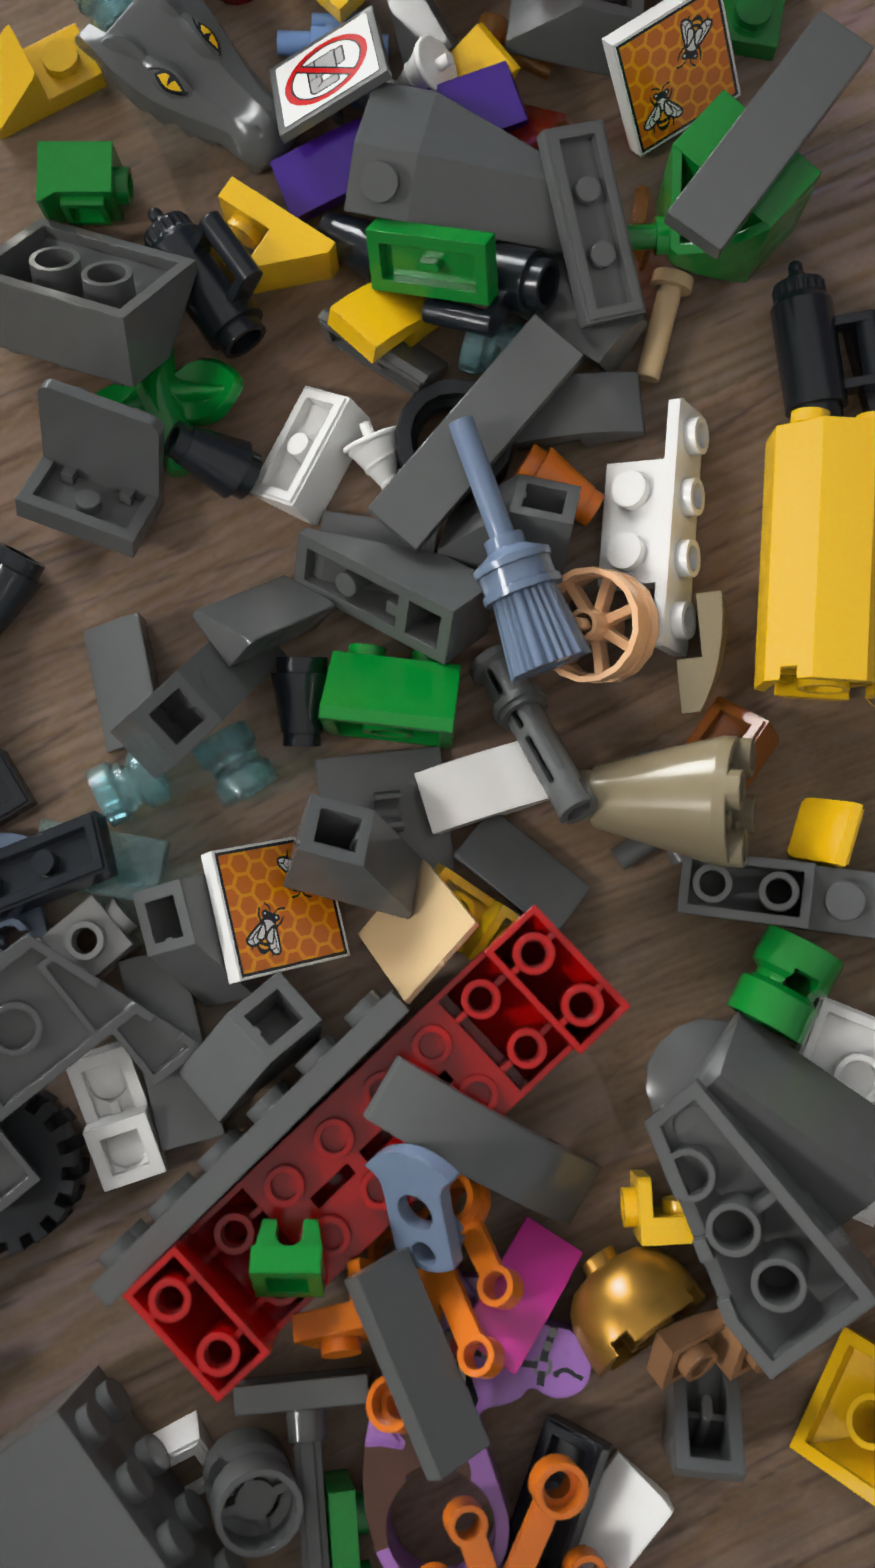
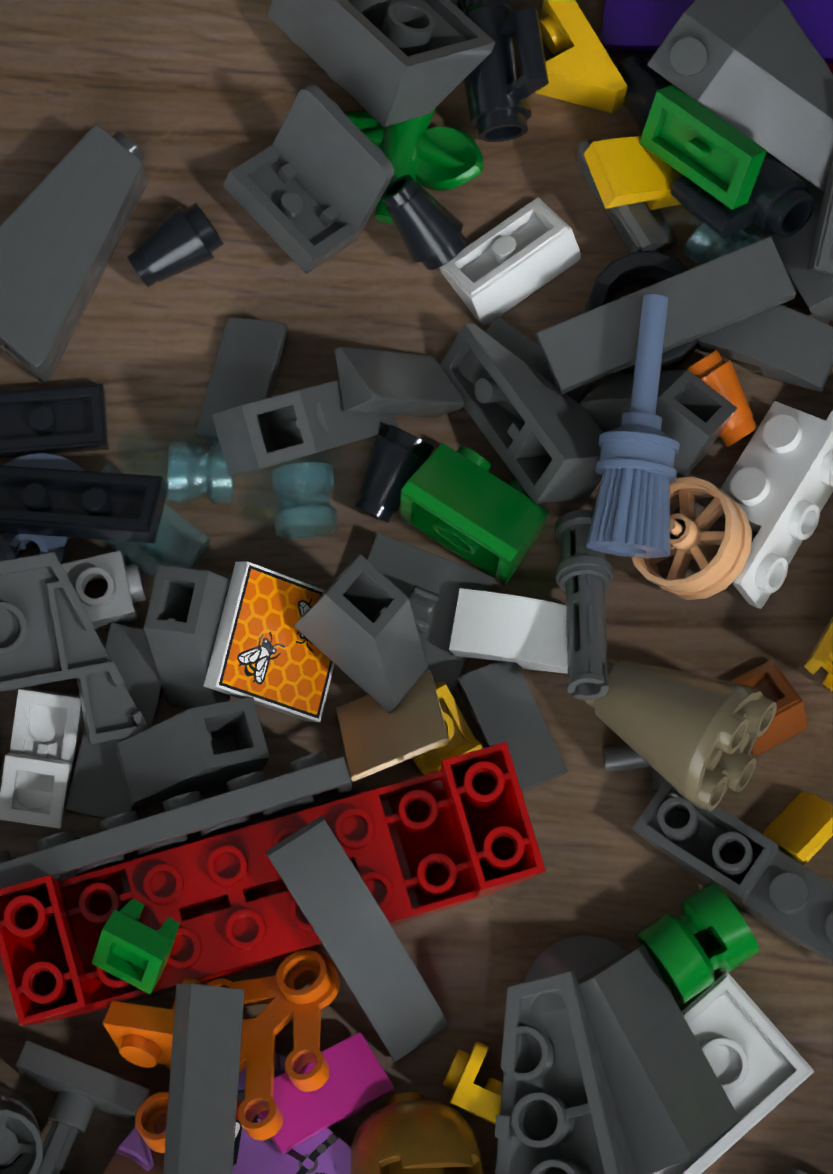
camera: 20 degrees right, 5 degrees down
white piece [343,420,399,490] -> none
sand blue piece [365,1143,465,1273] -> none
dark tan slope [676,590,727,715] -> none

